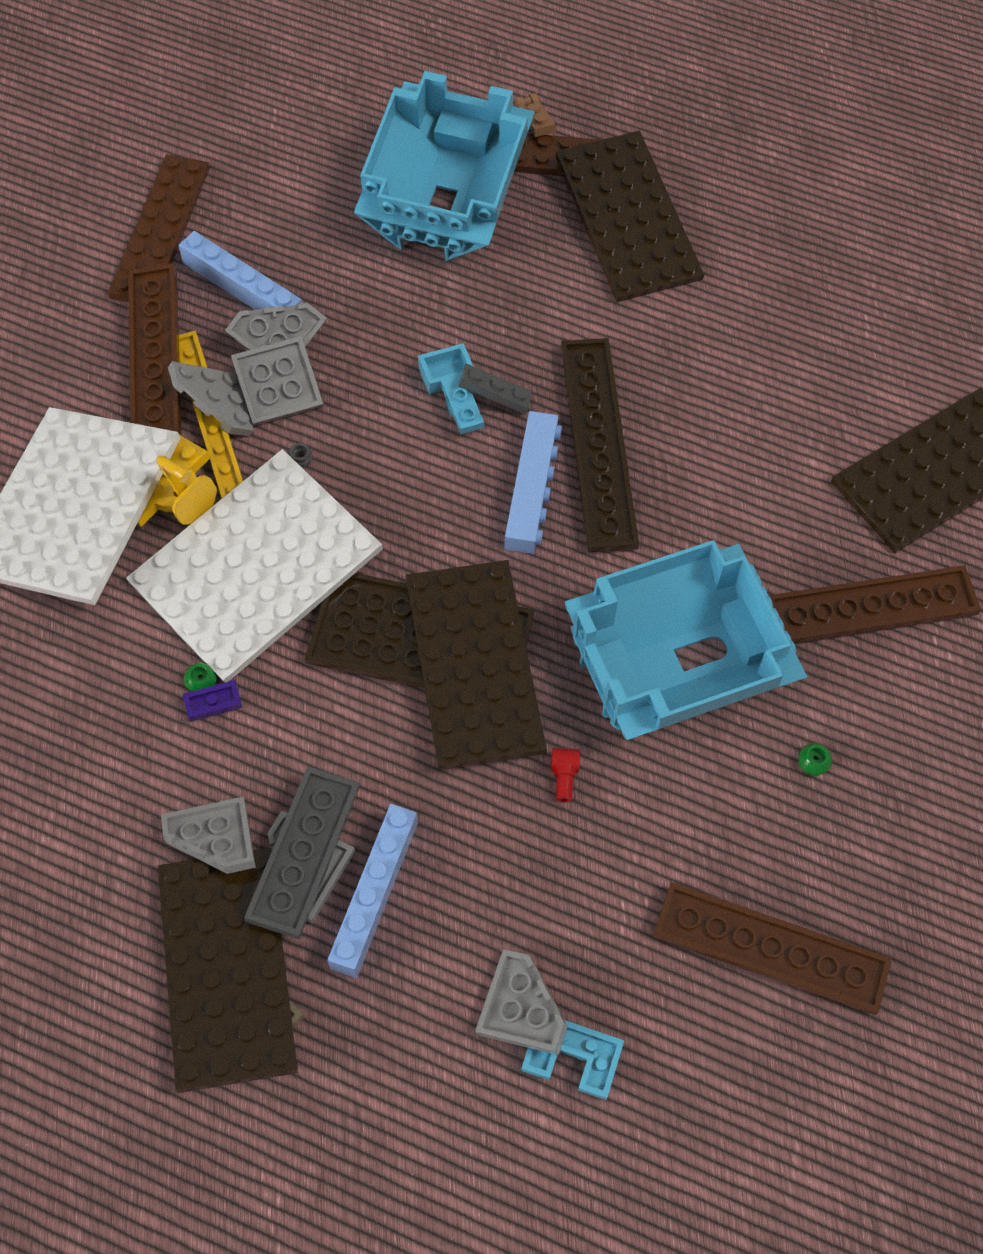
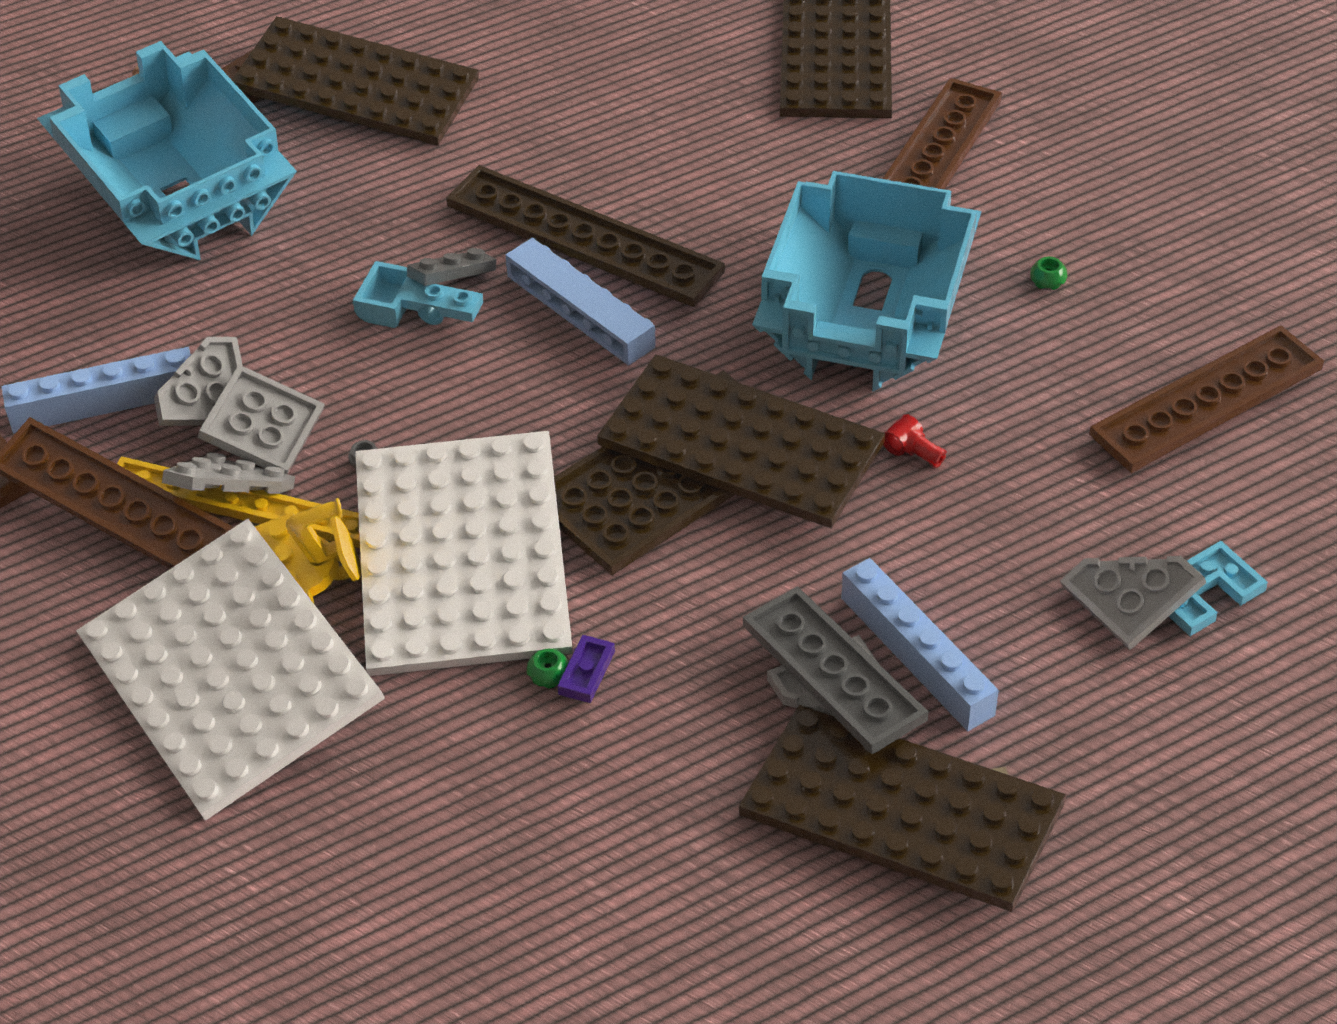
camera: 50 degrees left, 15 degrees down
light grey plate [161,797,256,874] -> none

